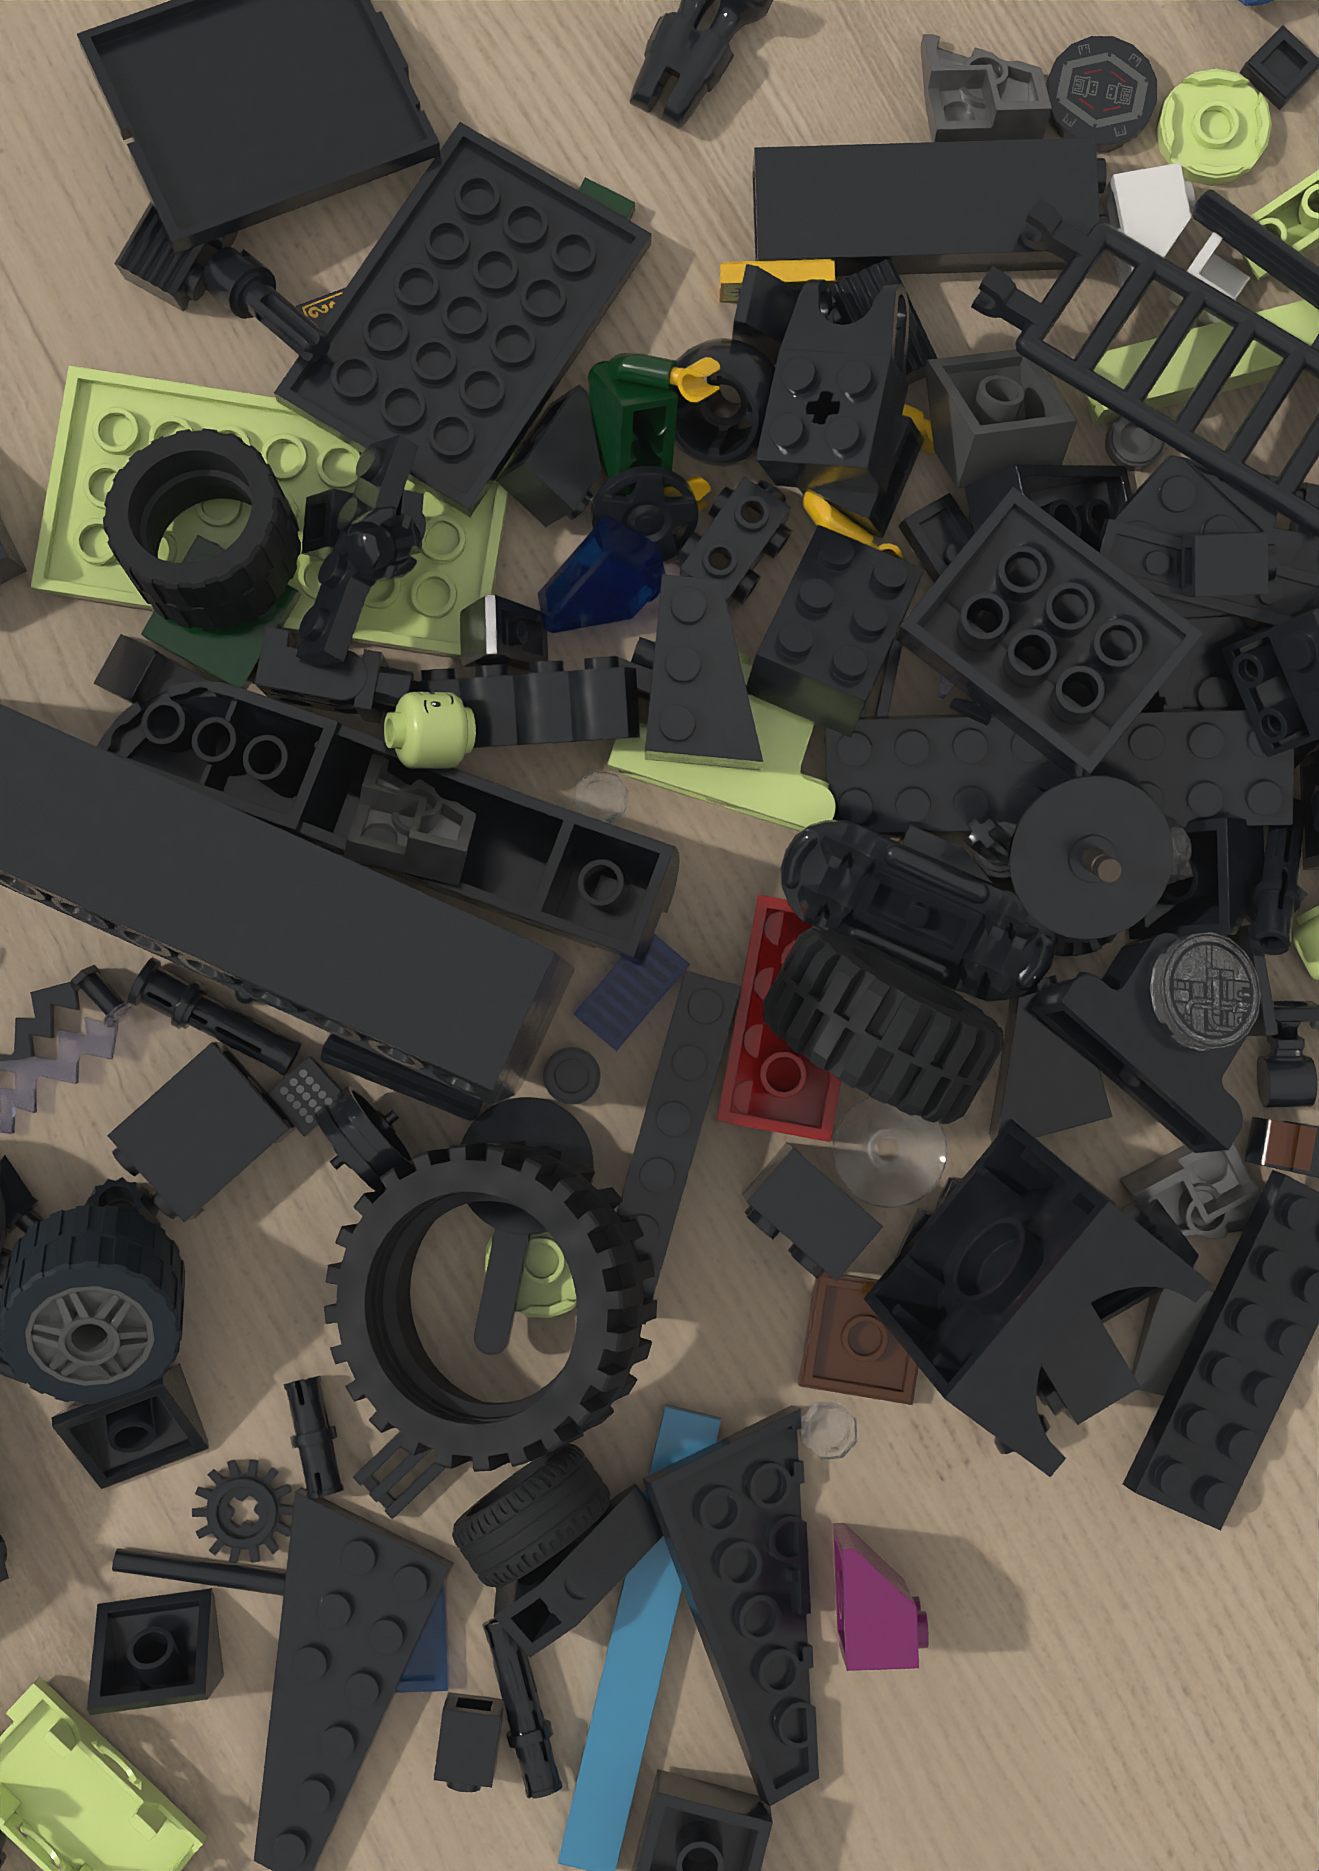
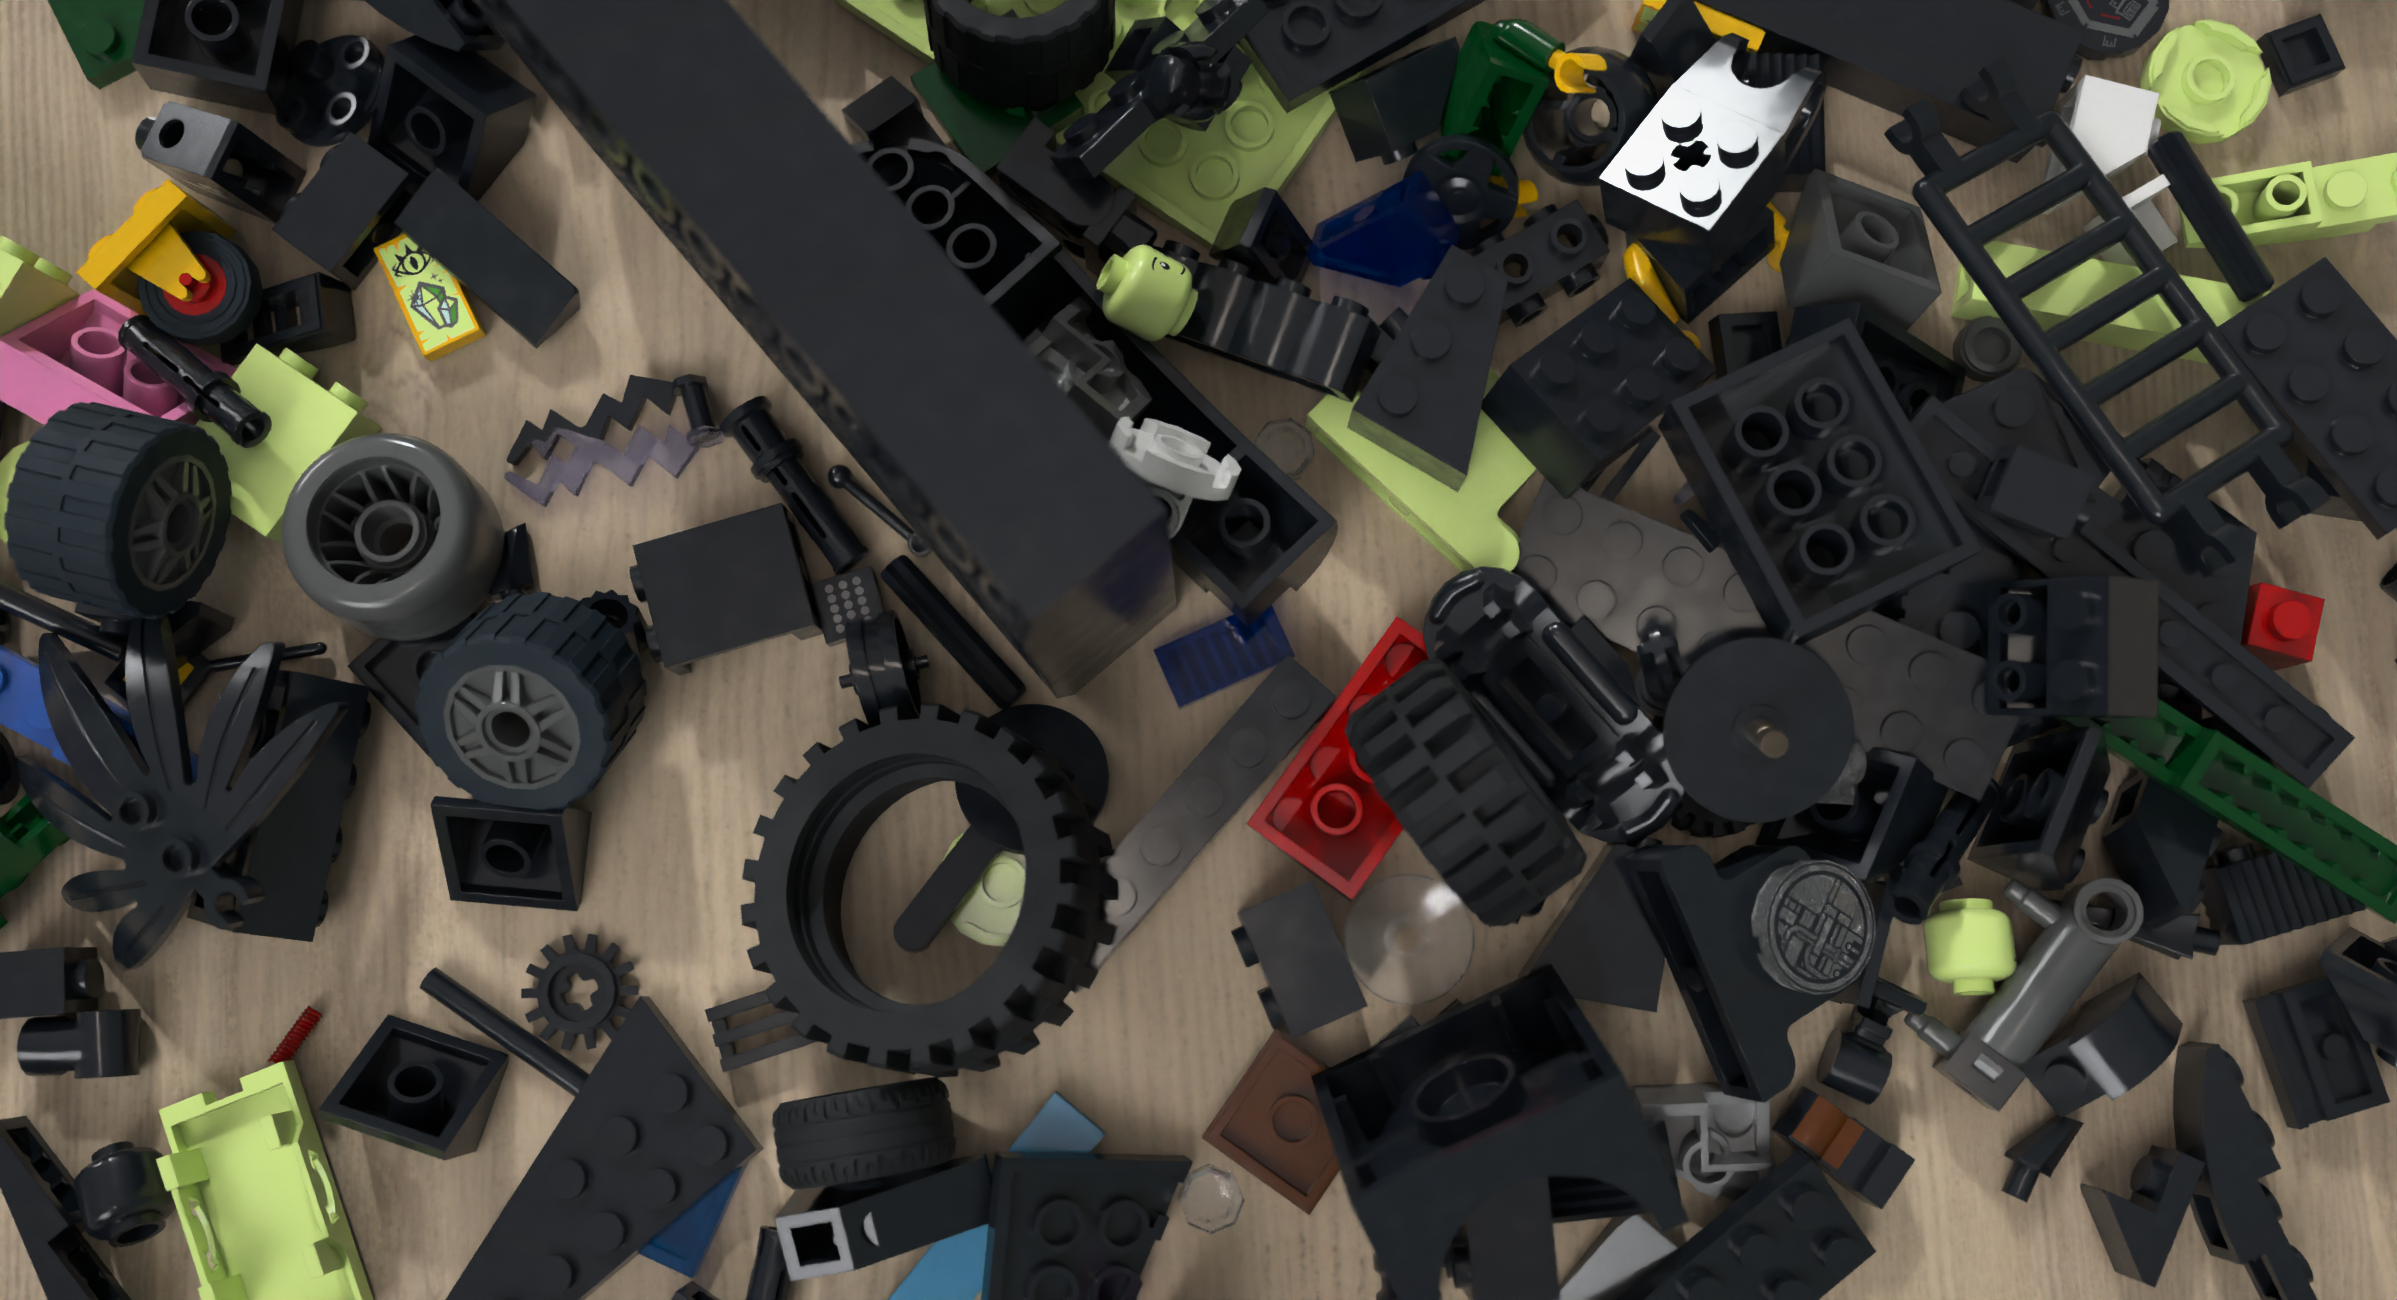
camera: 30 degrees right, 5 degrees down
black pin [284,1375,344,1499] -> none
black tile [543,1047,601,1105] -> none
none -> red leg [268,1006,323,1064]
none -> white tile [1109,417,1242,539]

